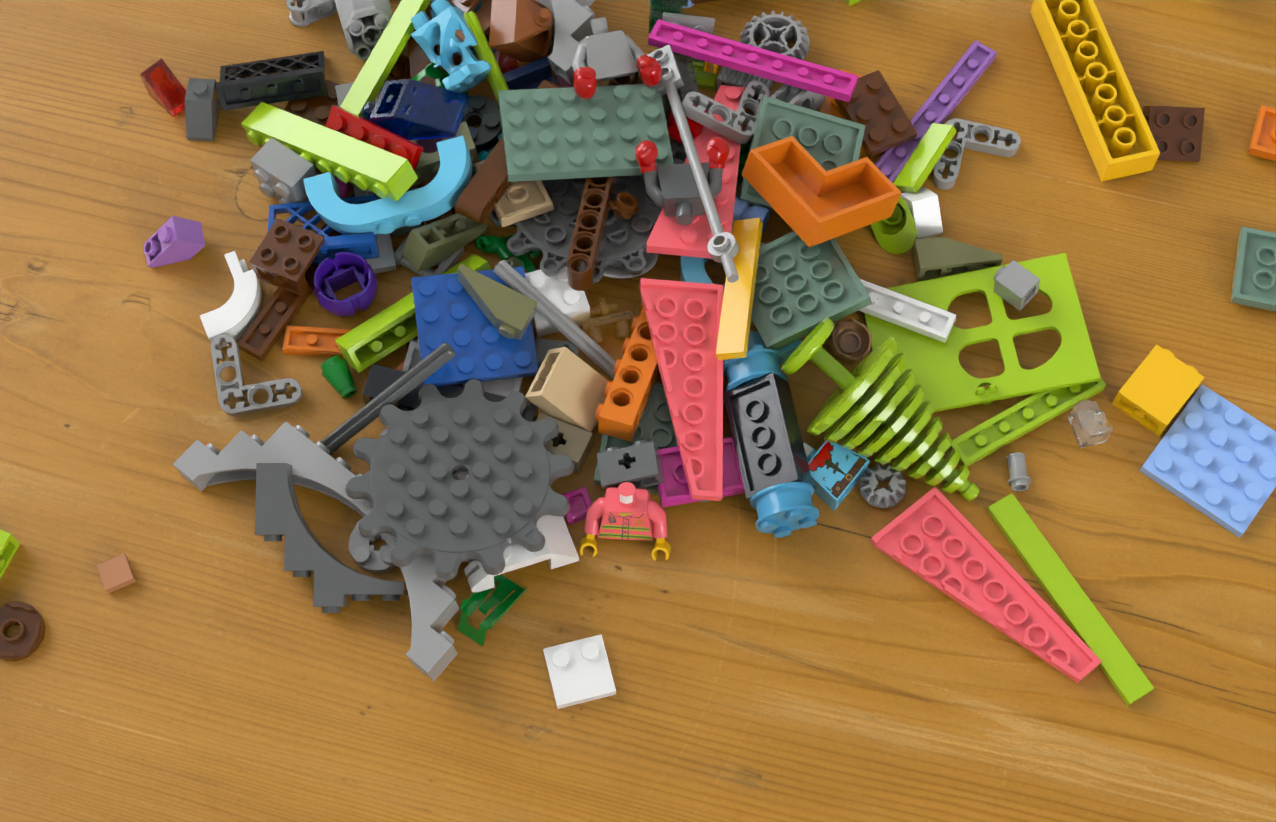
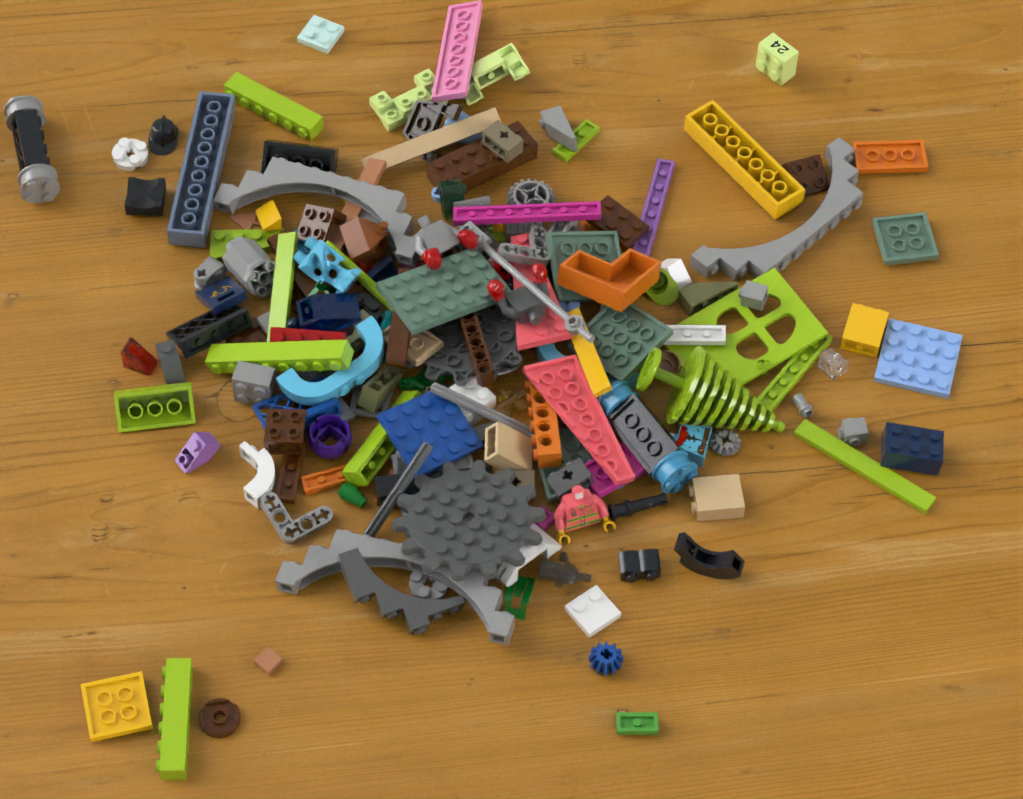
camera: 25 degrees left, 10 degrees down
olive slope [457,264,537,340] -> none
reddish brown plate [608,192,639,219] -> none
coral wing [870,487,1102,683] -> none
lime tile [893,123,957,193] -> none
light grey beam [932,118,1021,190] -> none
none -> lime slope [114,382,196,433]
none -> dark blue container [195,275,248,315]
none -> clear smoke piece [538,552,591,588]
none -> blue gear [589,641,624,677]
none -> black pin [608,493,668,521]
none -> black brick [618,549,661,583]
none -> black arch [674,532,745,579]
none -> tan brick [688,474,745,521]
none -> light grey arch [690,137,863,281]
none -> light grey brick [838,417,869,446]
none -> dark blue brick [880,422,944,476]

